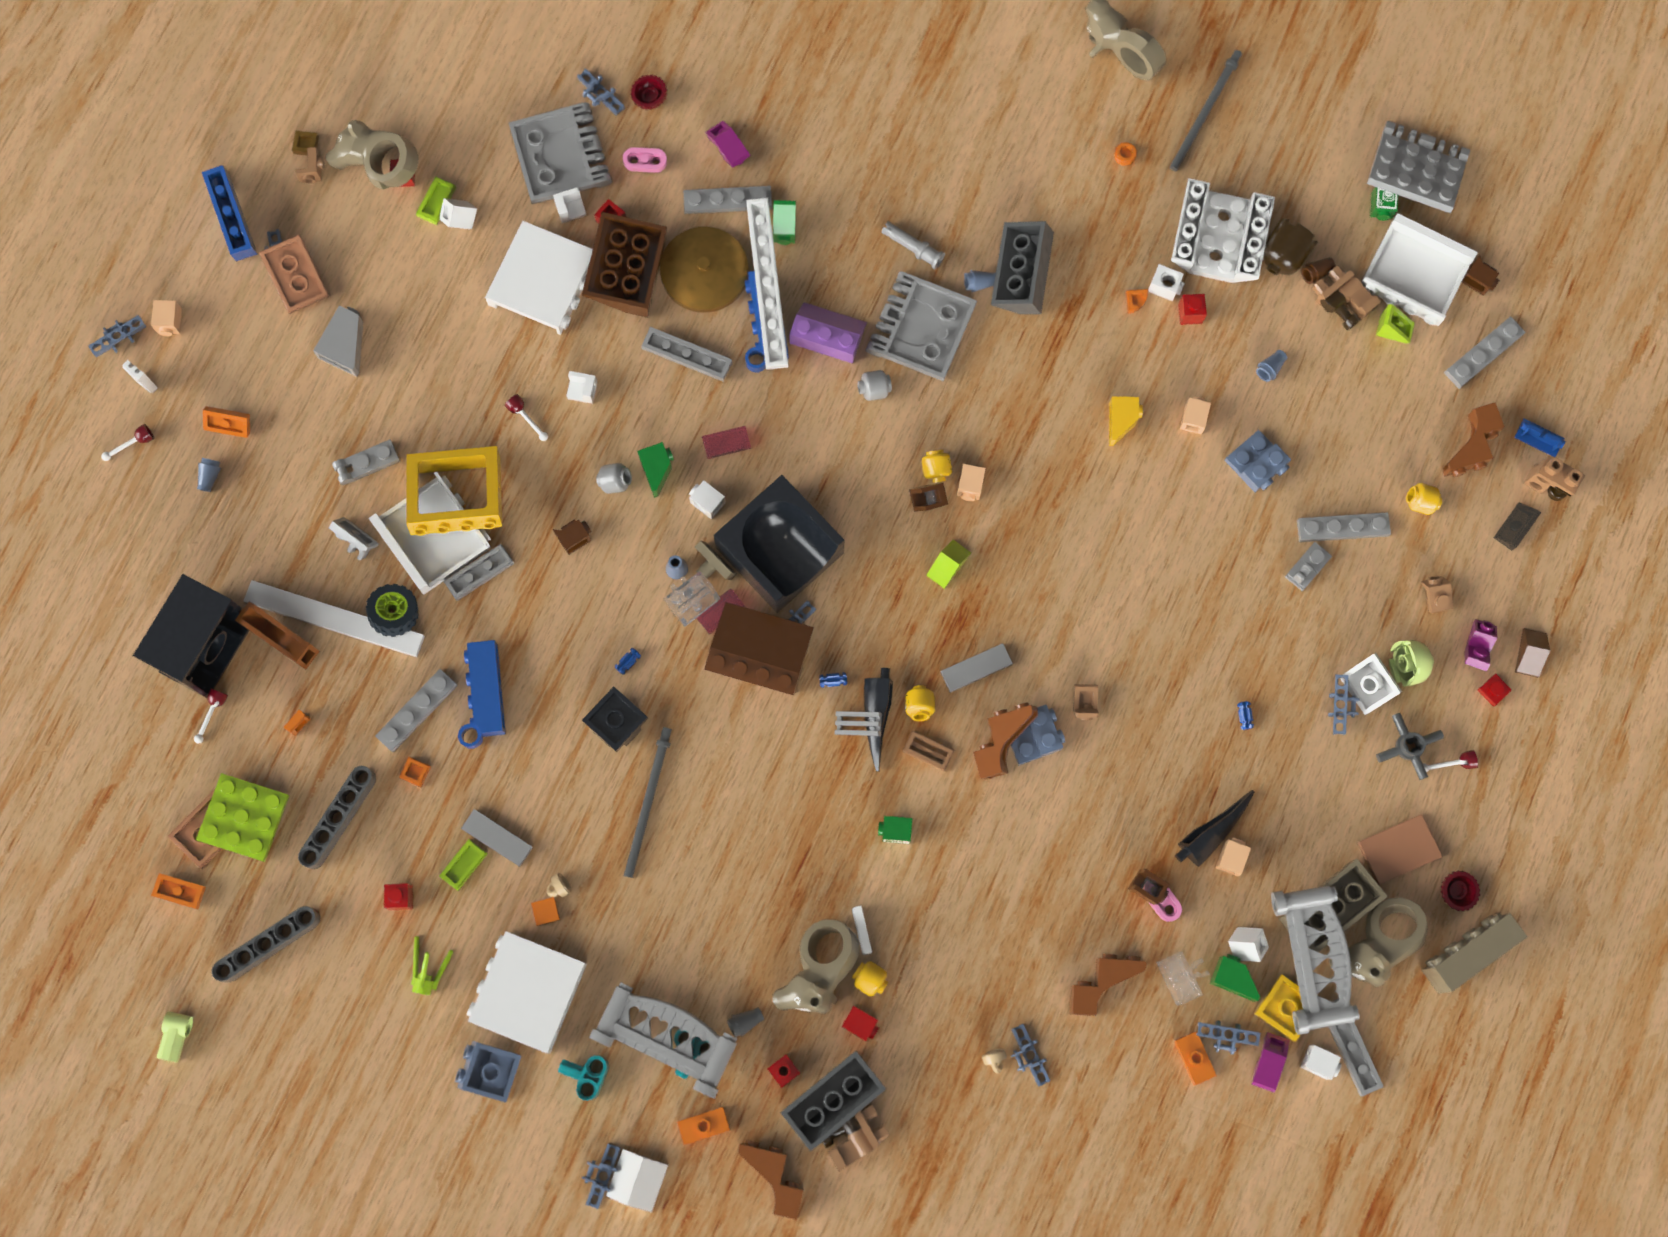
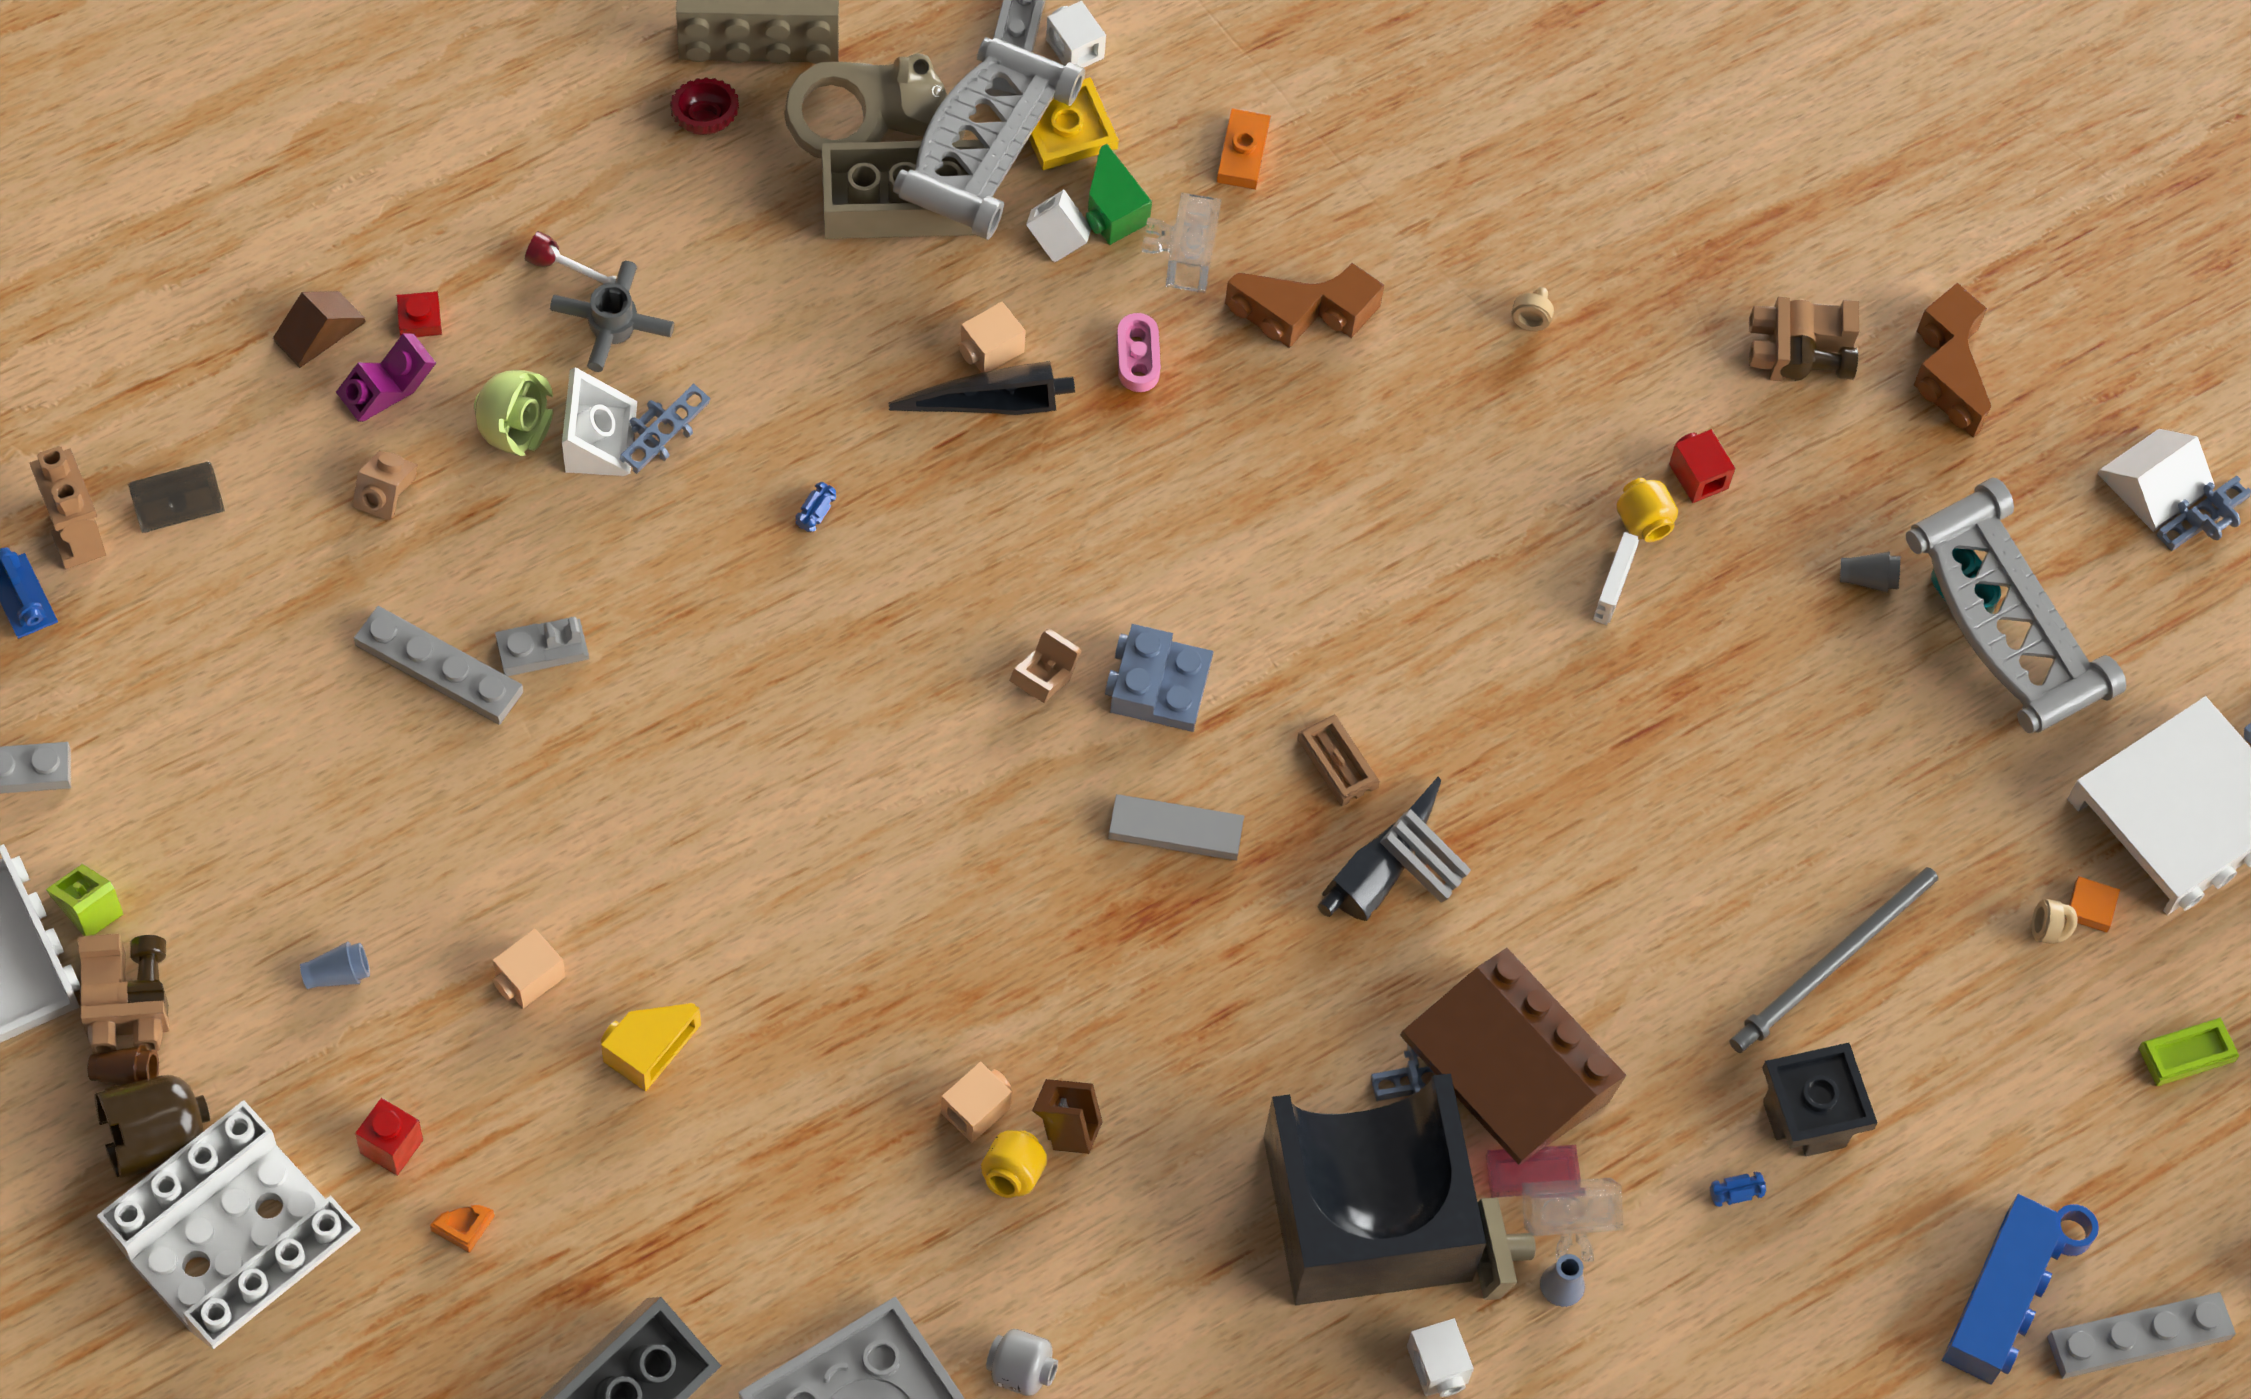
camera: 150 degrees left, 15 degrees down
orange tile [399,756,431,788] -> none
light grey tile [461,809,533,867] -> none
teal beam [558,1056,609,1101] -> none
orange plate [677,1107,730,1145] -> none
red plate [767,1054,801,1088] -> none
dark tan animal [773,919,859,1014] -> none
dark grey slope [781,1051,886,1152] -> none
blue piece [819,672,847,688] -> none
green brick [878,816,912,844] -> none
yellow head [905,685,935,721] -> none
lime slope [926,540,971,589] -> none
dark orange arch [973,703,1038,780] -> none
sand blue piece [1011,1024,1050,1087] -> none
reddish brown window [1128,869,1170,905] -> none
white brick [1149,264,1185,301] -> none
sand blue piece [1196,1021,1260,1055] -> none
sand blue plate [1225,430,1291,493] -> none
magenta slope [1252,1032,1290,1093] -> none
nougat tile [1357,814,1442,885] -> none
yellow head [1406,483,1442,515] -> none
dark orange arch [1443,402,1505,477] -> none

